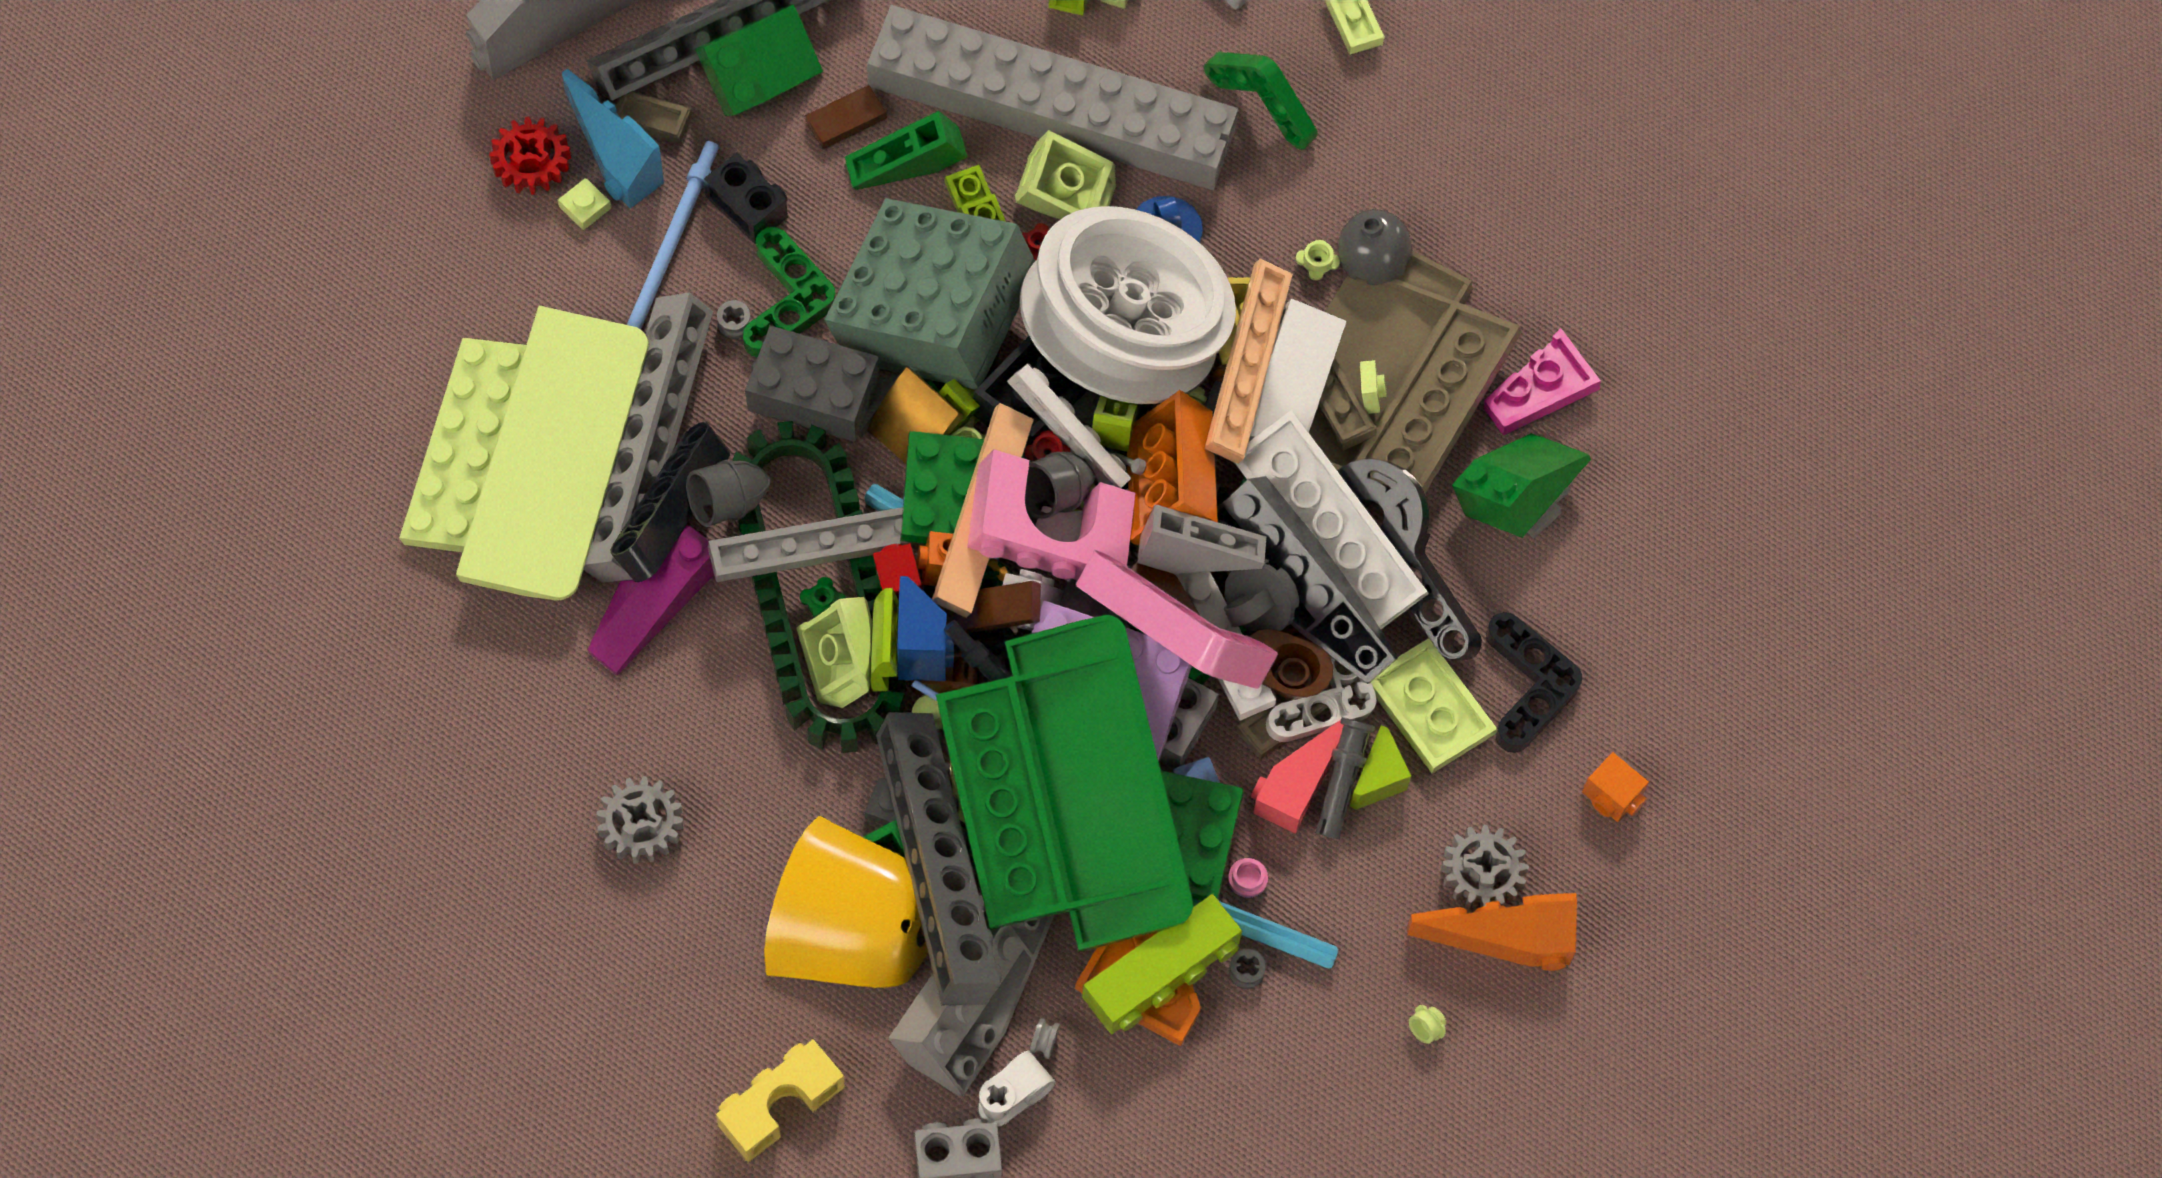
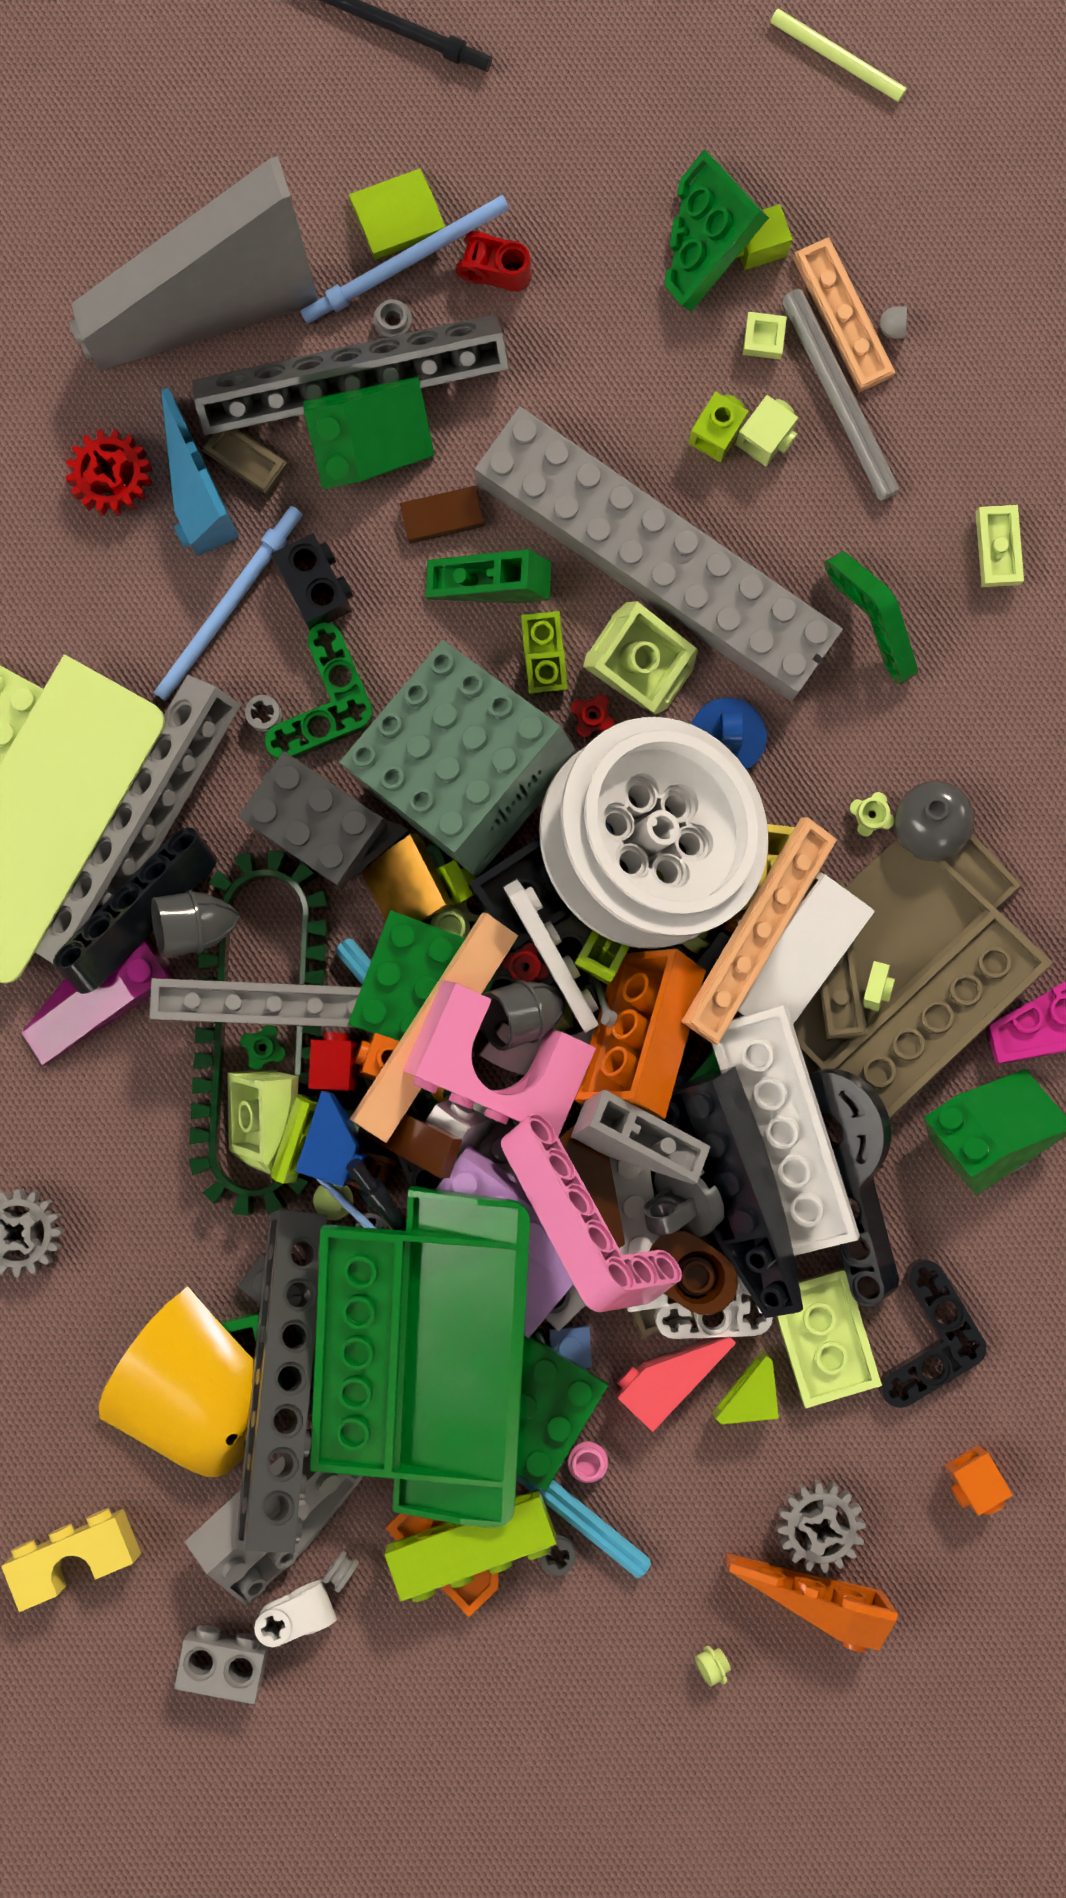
camera: 20 degrees right, 20 degrees up
yellowish green plate [558,178,611,230] -> none
dark grey pin [1315,717,1375,840] -> none

